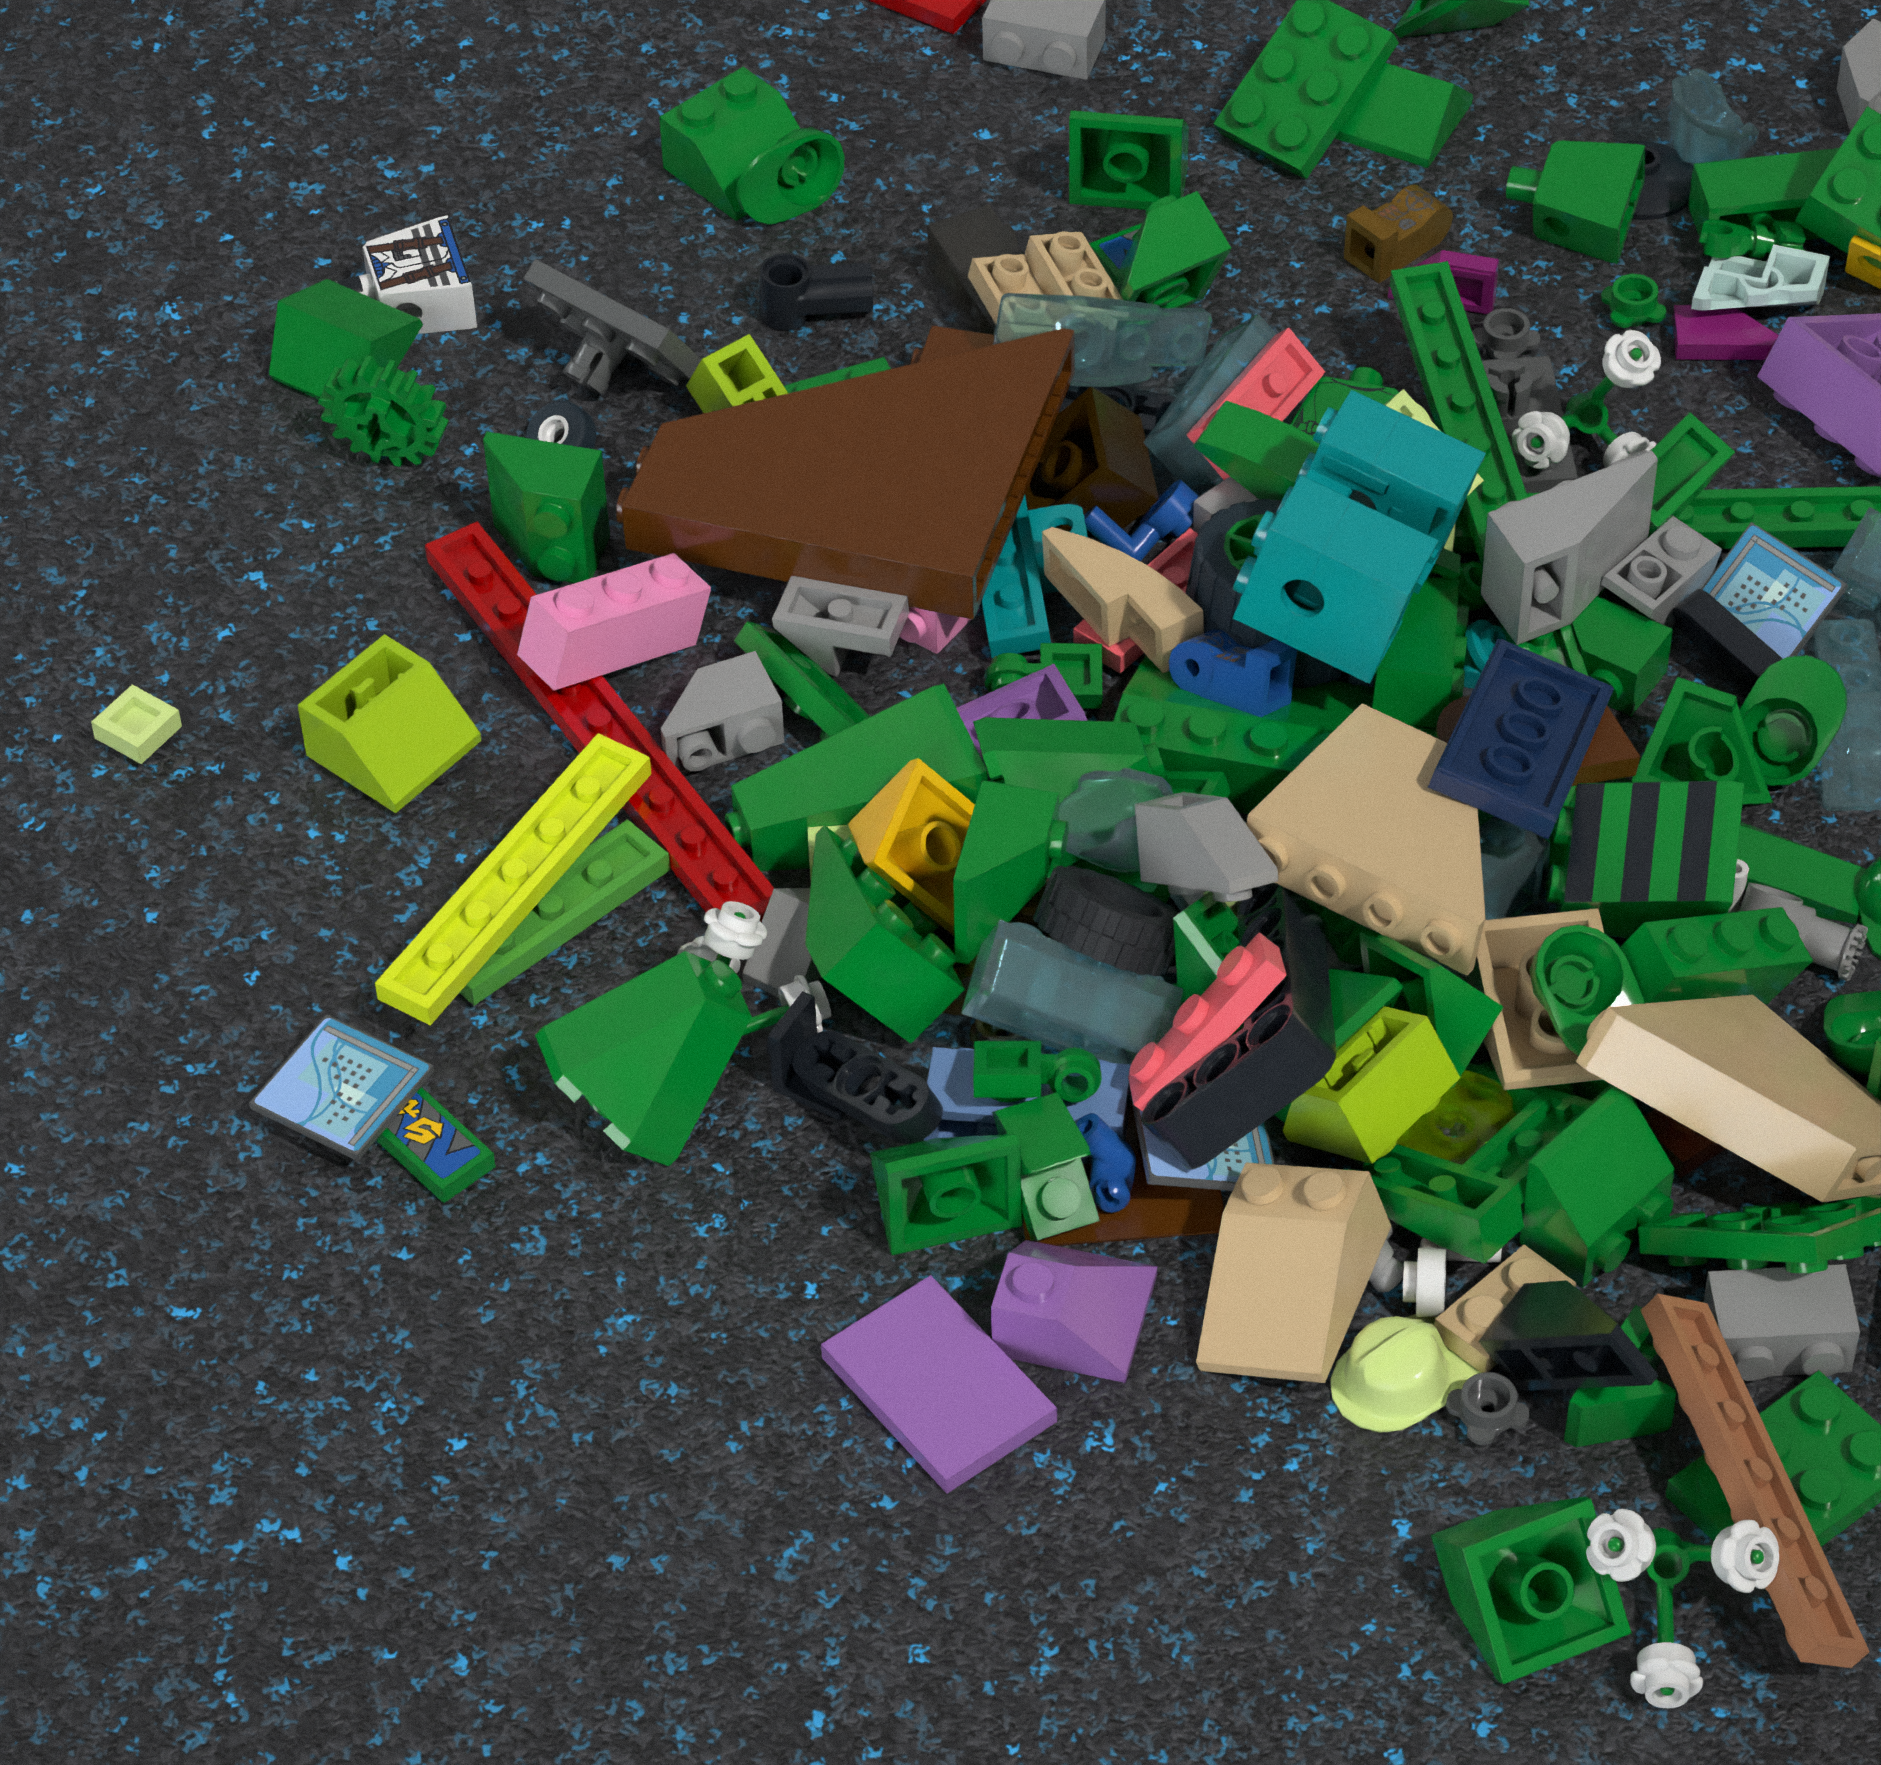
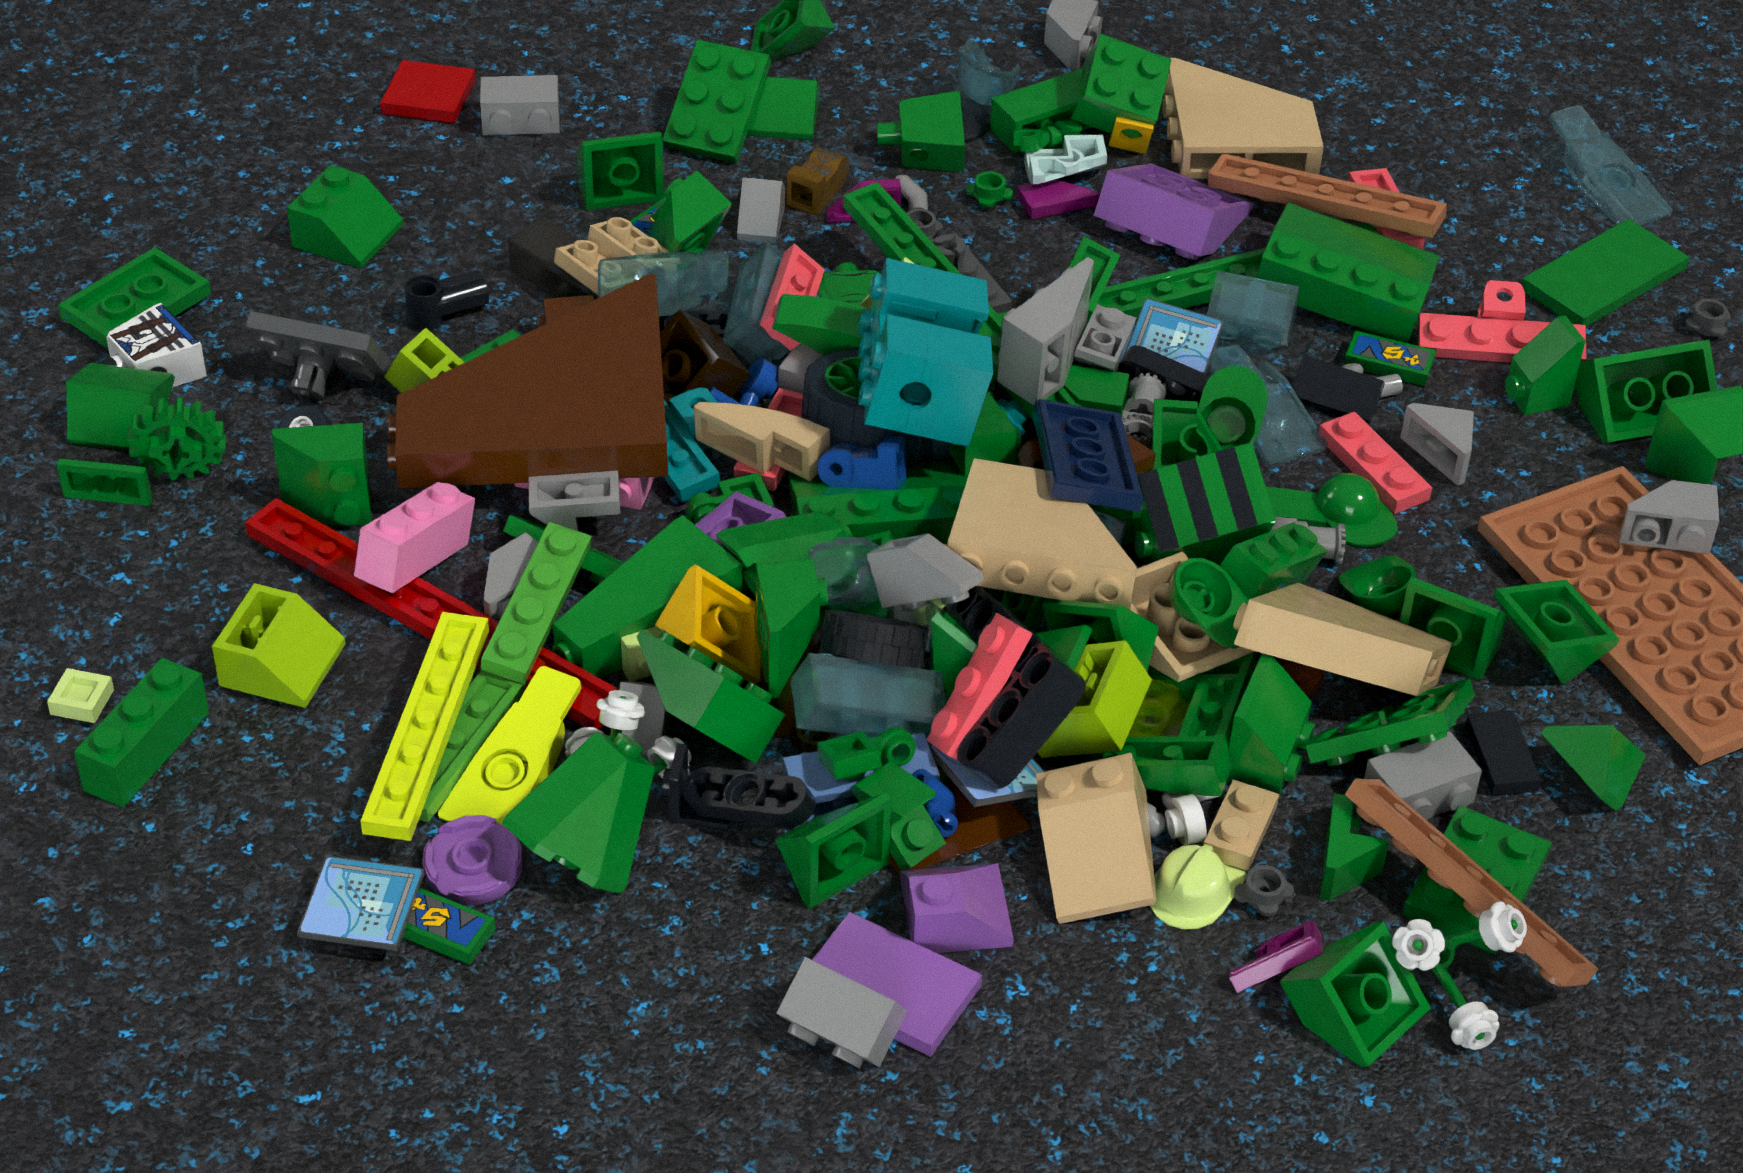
camera: 25 degrees left, 5 degrees down
green cap [736,127,845,225] -> none
black slope [1478,1280,1659,1391] -> none
white plant [1512,330,1661,469] -> none
none -> green slope [56,459,152,506]
none -> green plate [58,247,211,349]
none -> green brick [74,658,209,808]
none -> medium lavender tile [422,815,523,905]
none -> neon yellow piece [438,666,582,827]
none -> bright green plate [480,522,592,685]
none -> light grey slope [737,177,787,243]
none -> light grey brick [776,957,908,1069]
none -> light grey arm [896,175,928,211]
none -> light grey connector [1122,373,1167,449]
none -> magenta tile [1229,920,1323,993]

